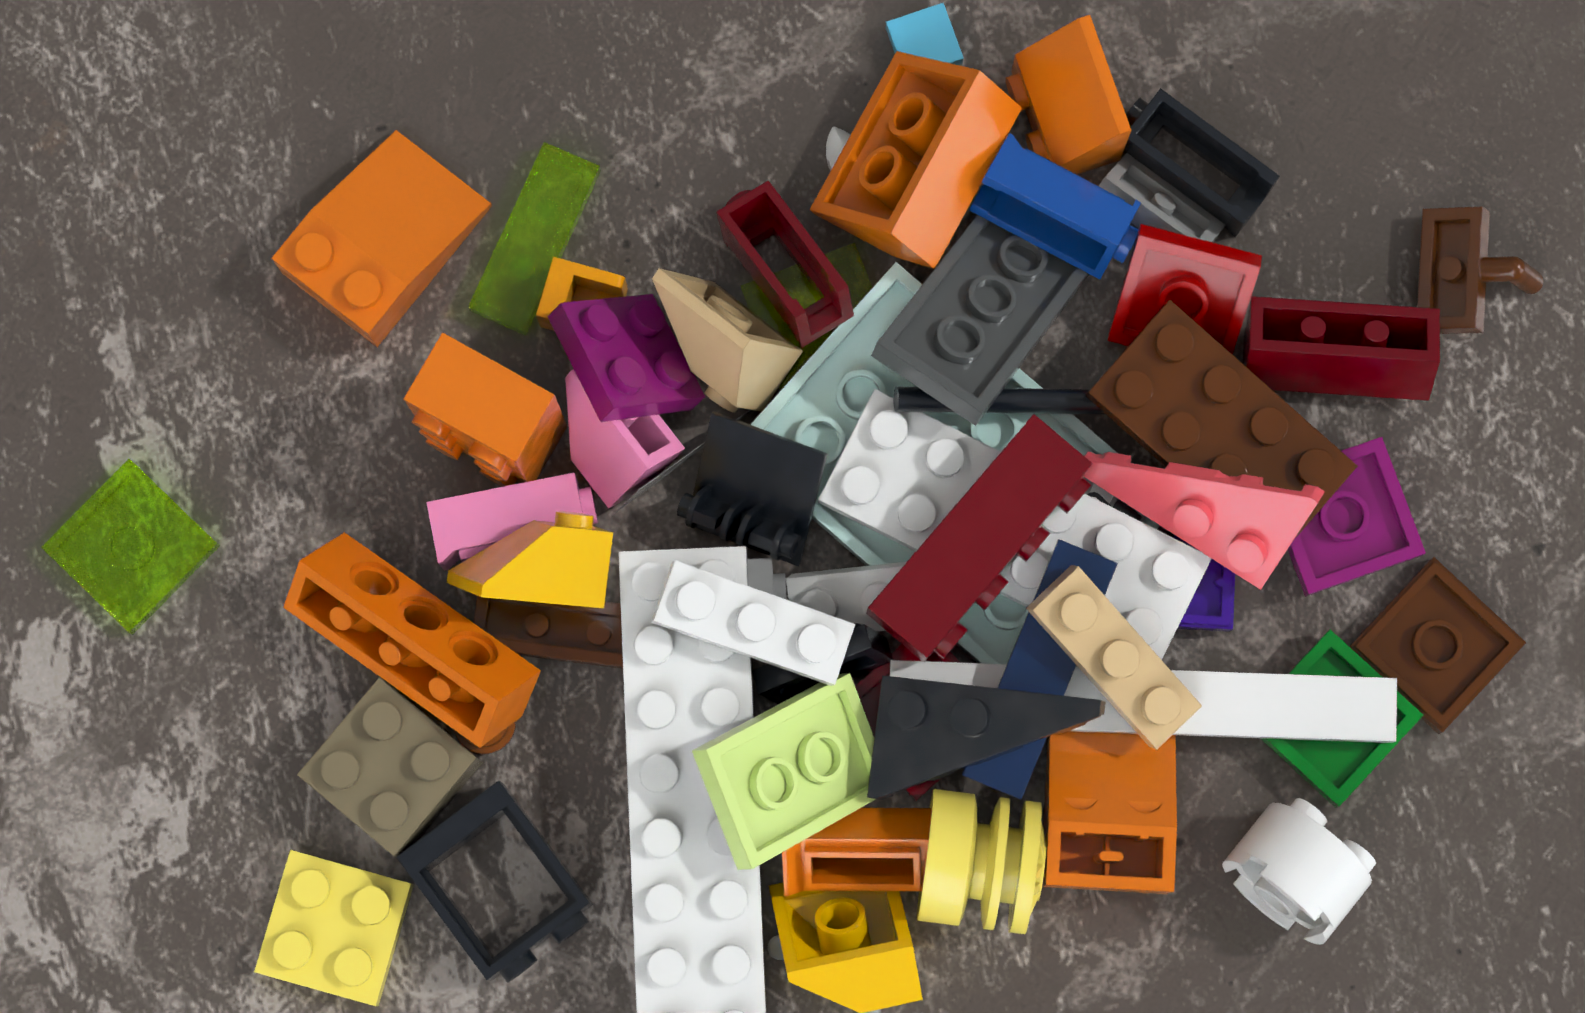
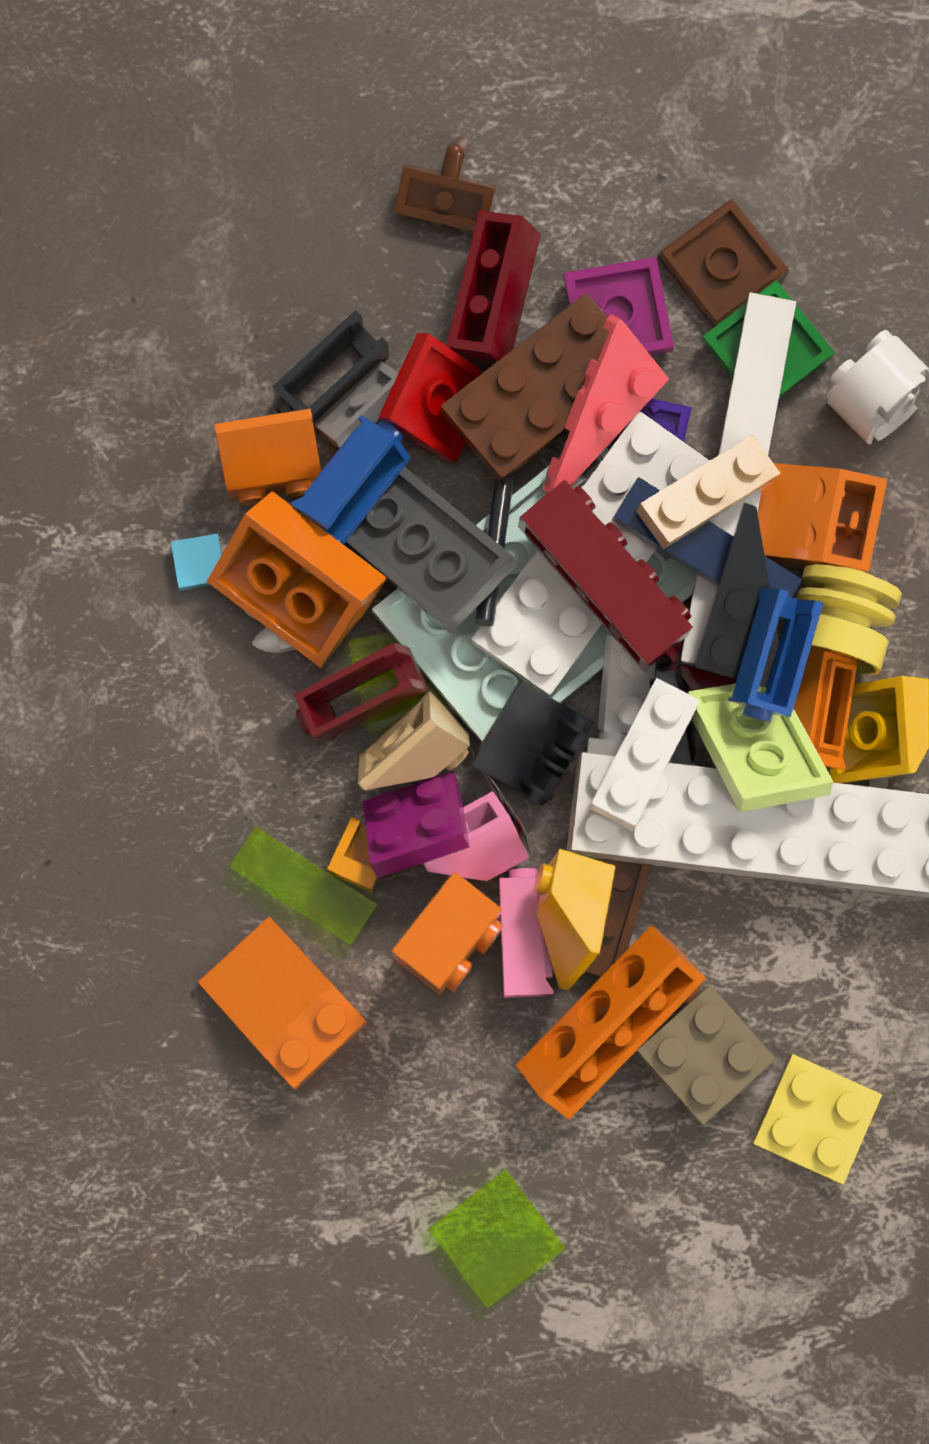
camera: 85 degrees left, 0 degrees up
black window [396,781,593,983] -> none
none -> blue window [728,588,823,723]

